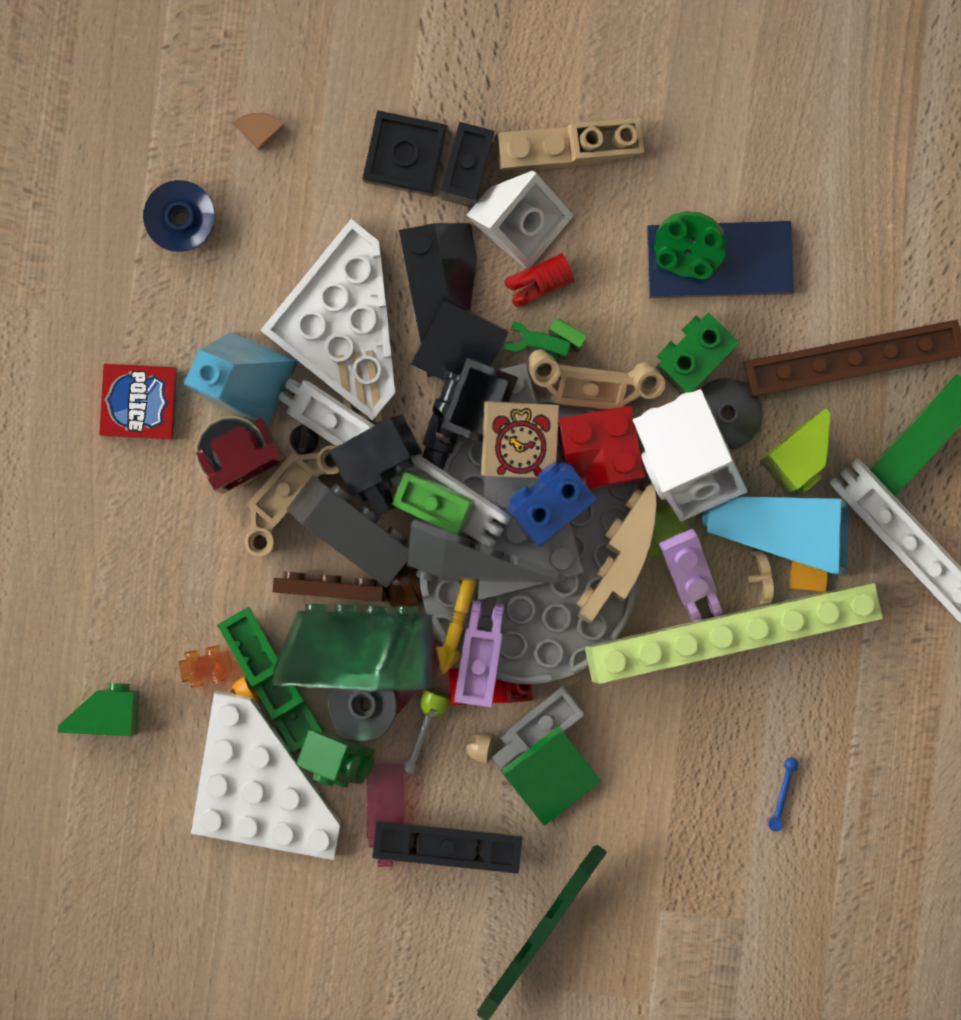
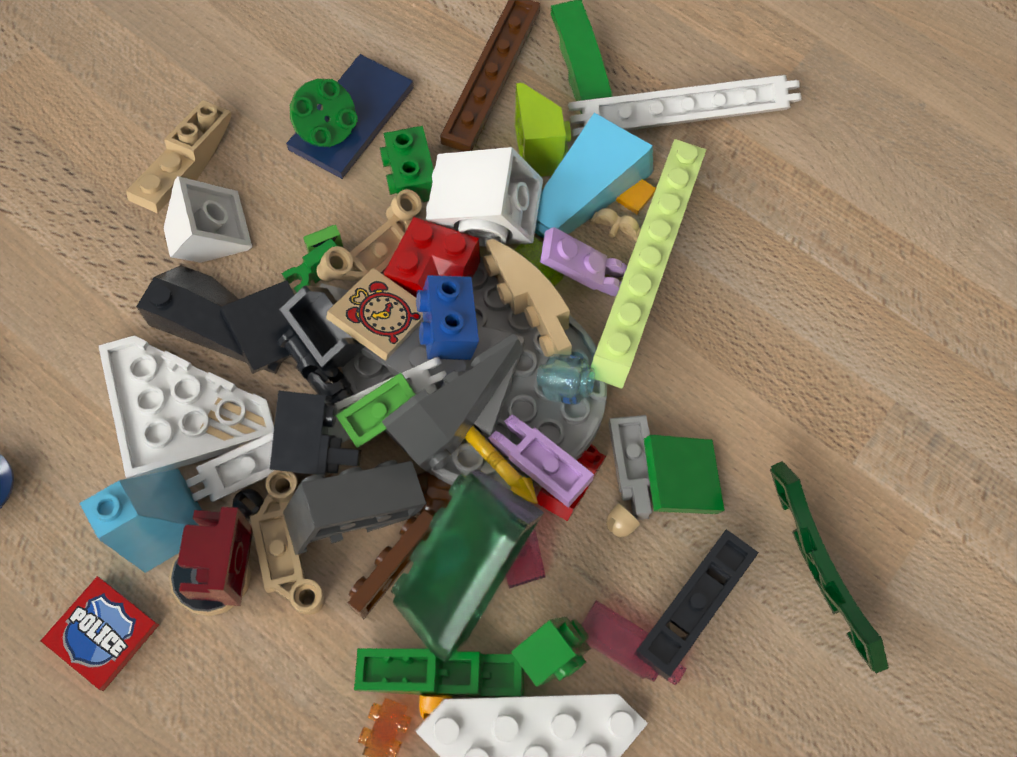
camera: 65 degrees left, 20 degrees down
dark grey dish [328,668,397,741] -> none
black tile [362,110,447,197] -> none
hinge [403,688,450,775] -> none
black panel [440,122,495,208] -> none
red hinge [504,253,575,307] -> none
blue hinge [768,757,798,832] -> none
none -> clear light blue head [537,354,595,405]

